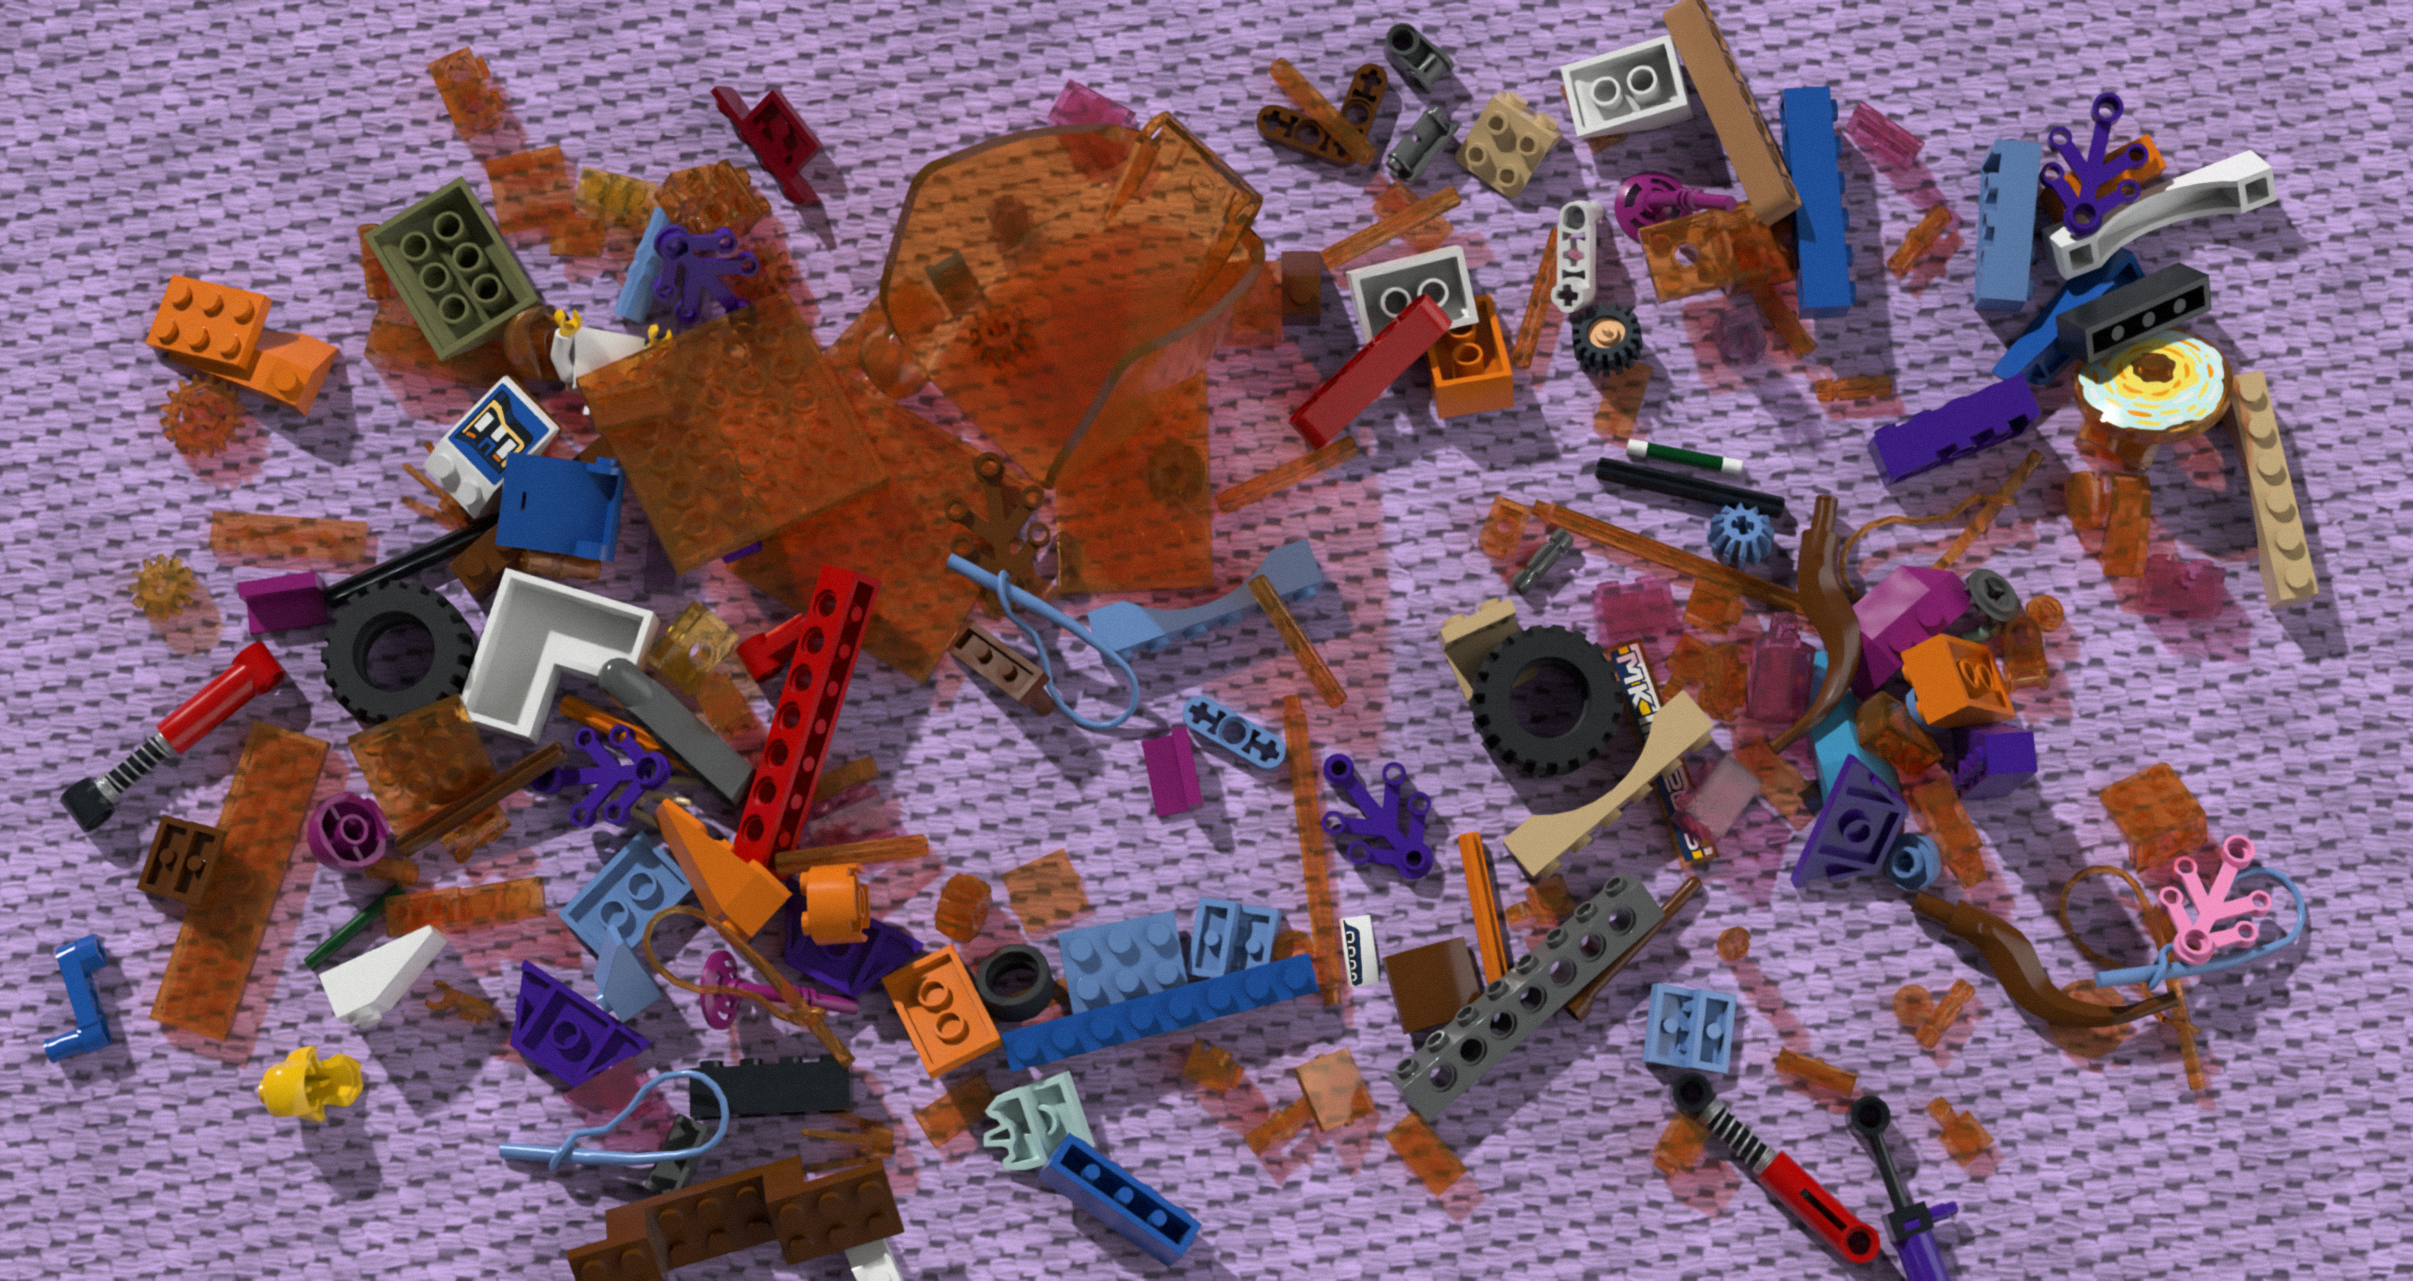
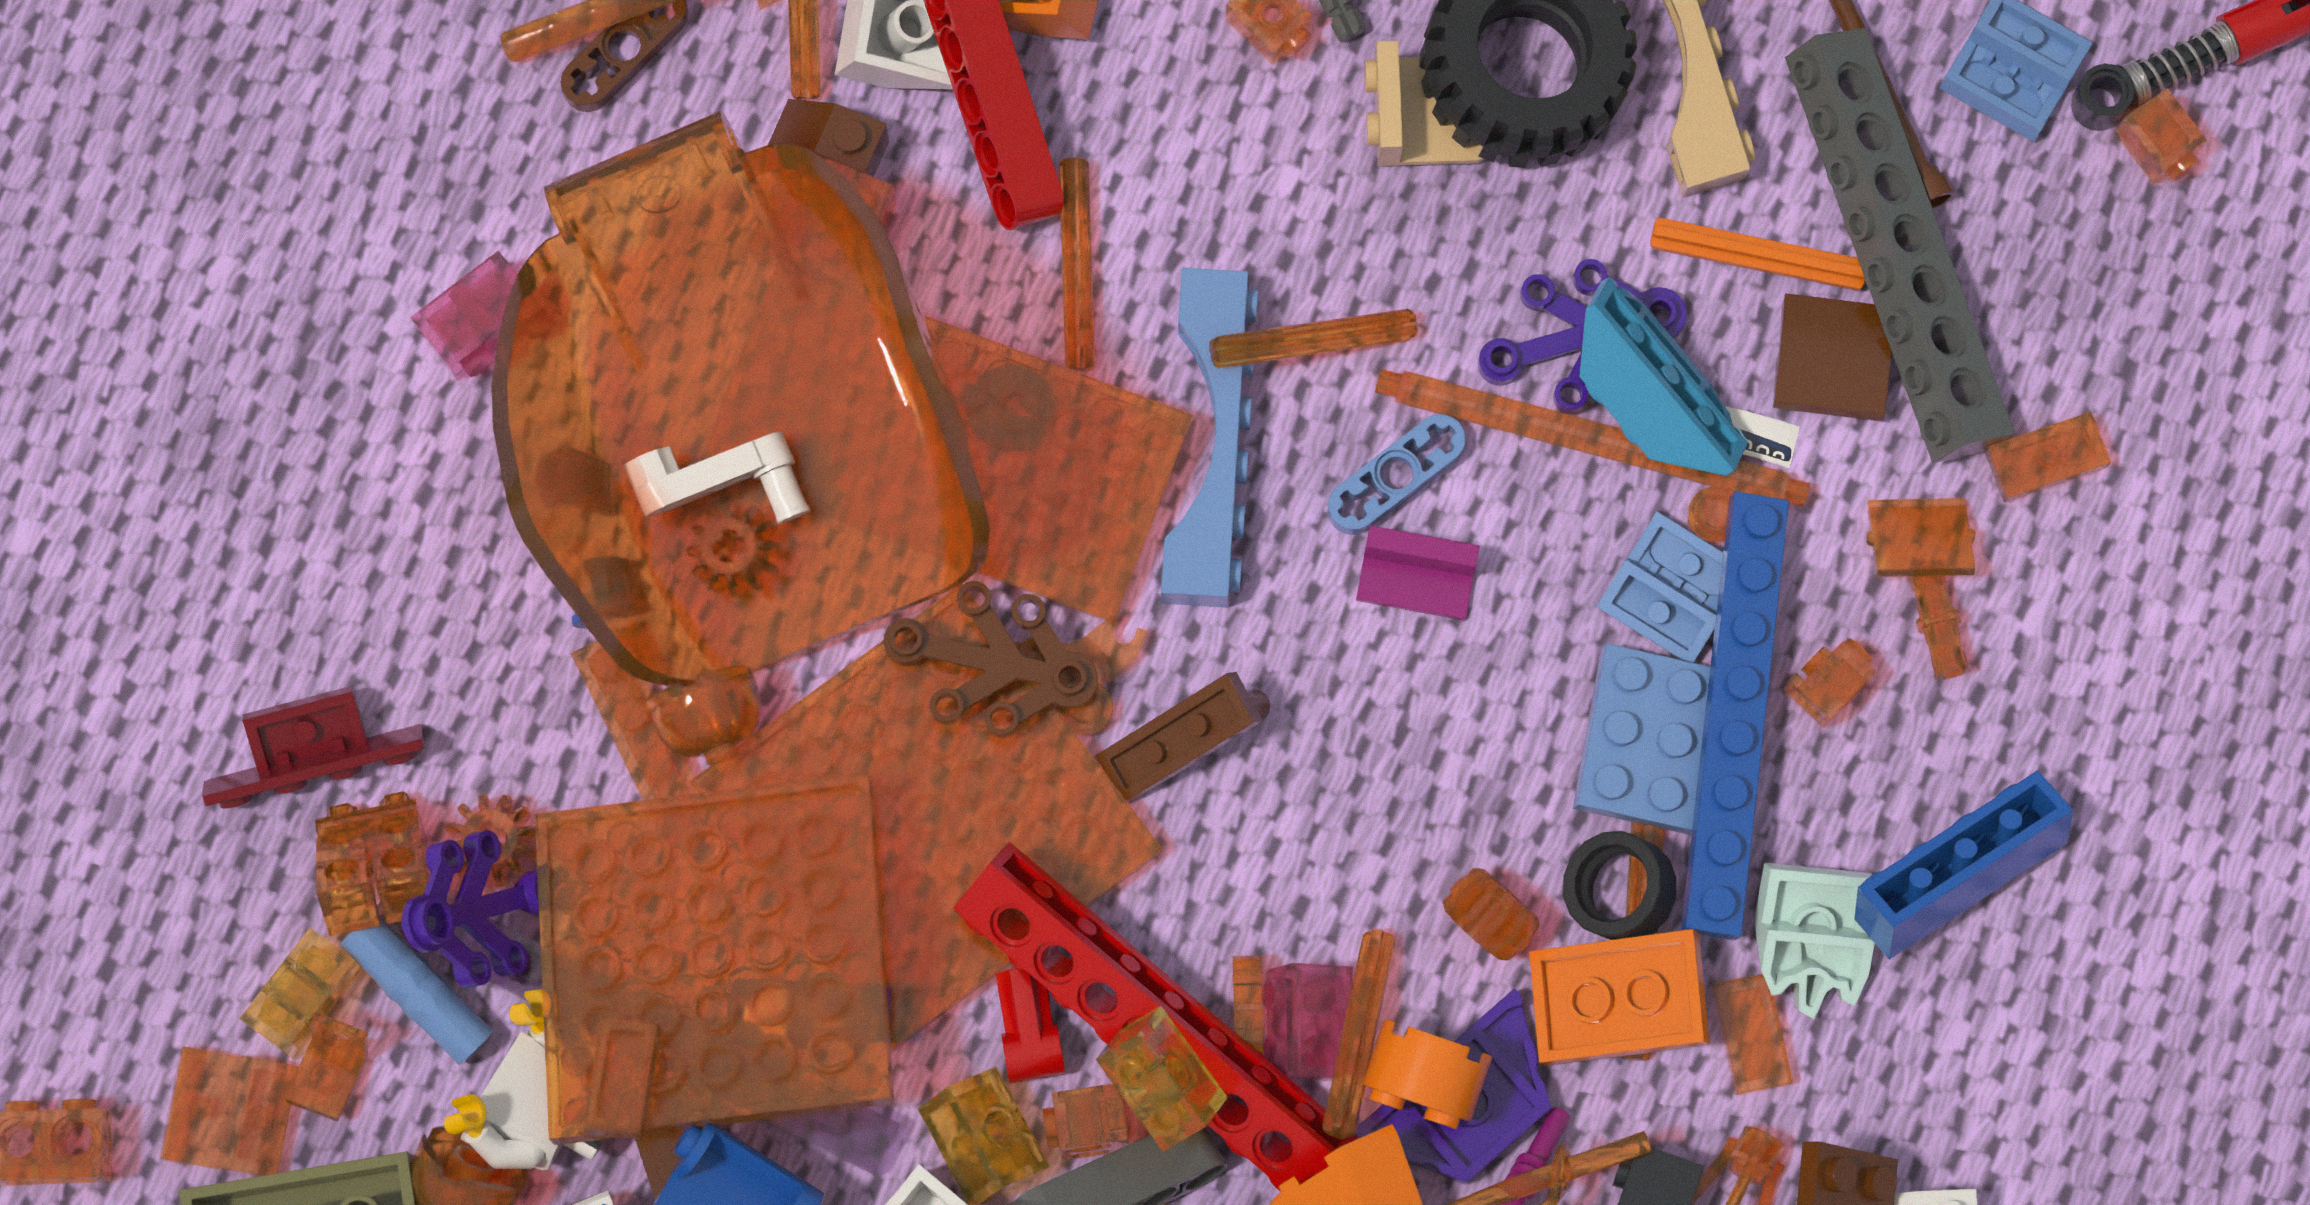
camera: 70 degrees left, 0 degrees up
medium blue piece [945,553,1140,730] -> none
clear orange piece [1001,848,1090,935] -> none
clear orange plate [1503,874,1576,927] -> none
none -> white beam [624,431,810,524]
none -> clear yellow brick [1095,1006,1228,1152]
none -> dark azure wedge [1580,277,1748,476]

